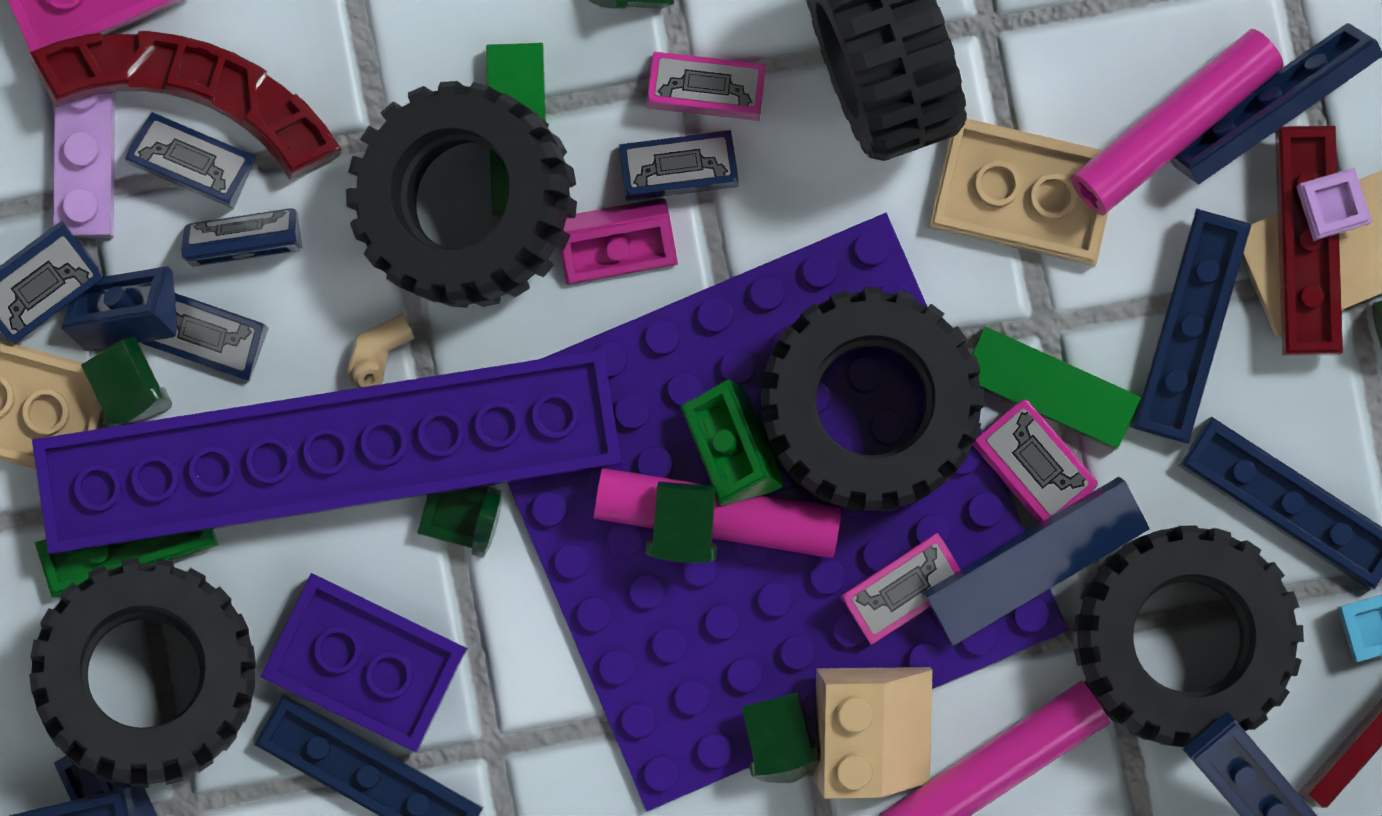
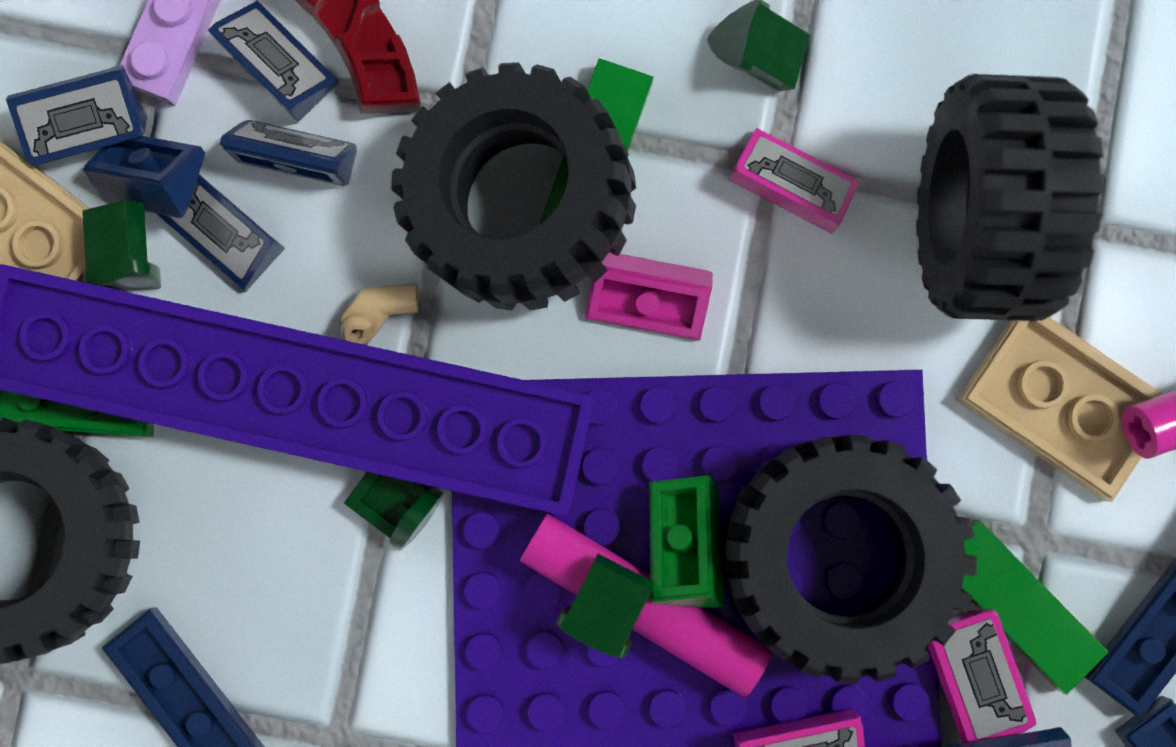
camera: 25 degrees right, 0 degrees up
dark purple plate [260,573,468,752] -> none
slope [619,130,739,201] -> none

